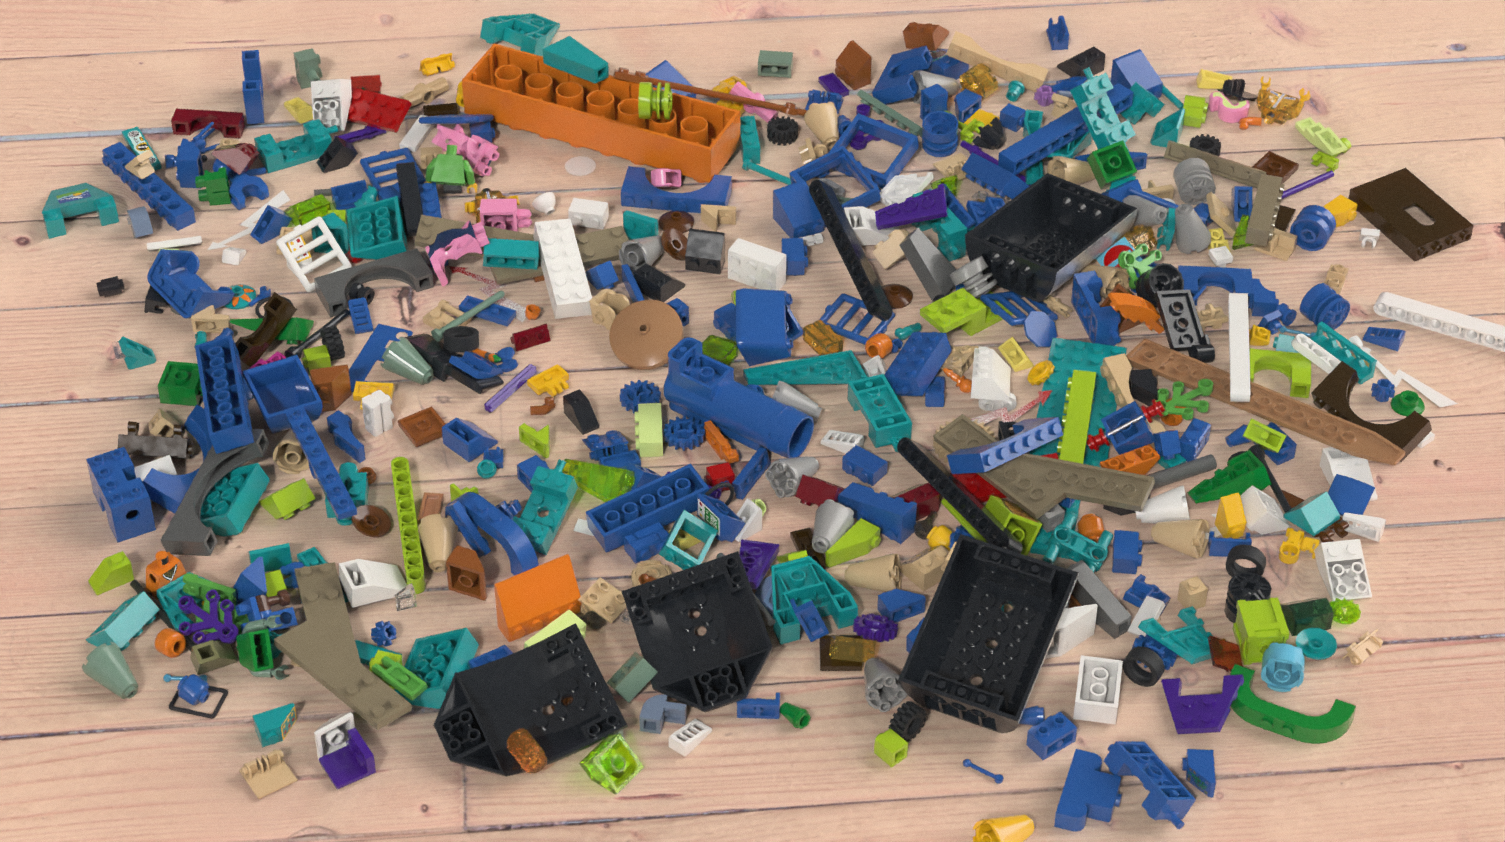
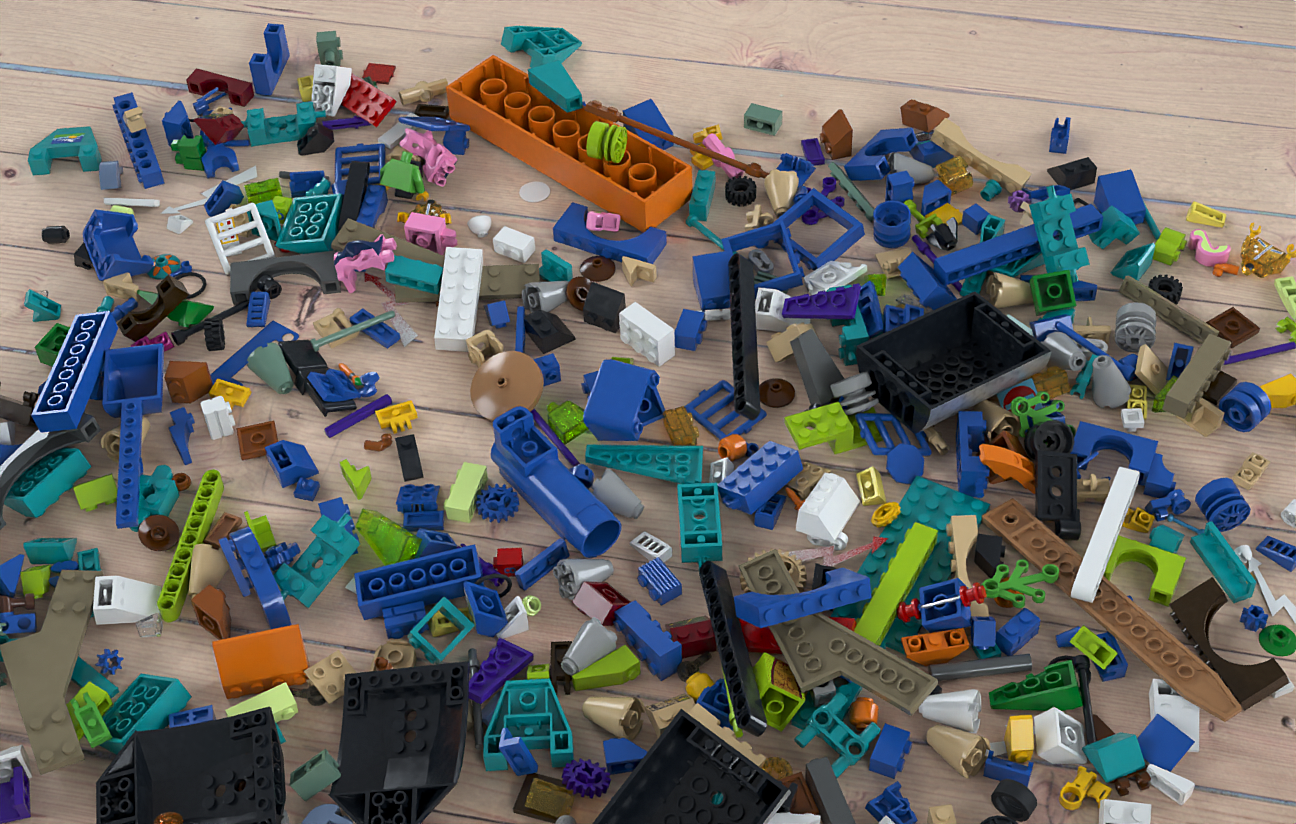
camera: 20 degrees right, 5 degrees up
tile [121,127,162,171] -> none
tan panel [148,408,179,438] -> none
lime brick [301,345,331,375] -> none
yellow hinge [419,53,455,76] -> none
black tyre [443,326,479,352] -> none
teal plate [477,460,497,479] -> none
dark red hinge [510,323,551,352] -> none
orange hinge [525,304,540,320] -> none
blue gear [619,380,661,413] -> none
orange hinge [704,420,739,464] -> none
teal arm [894,323,922,340] -> none
black hinge [1217,79,1260,101] -> none
white beam [1291,334,1341,374] -> none

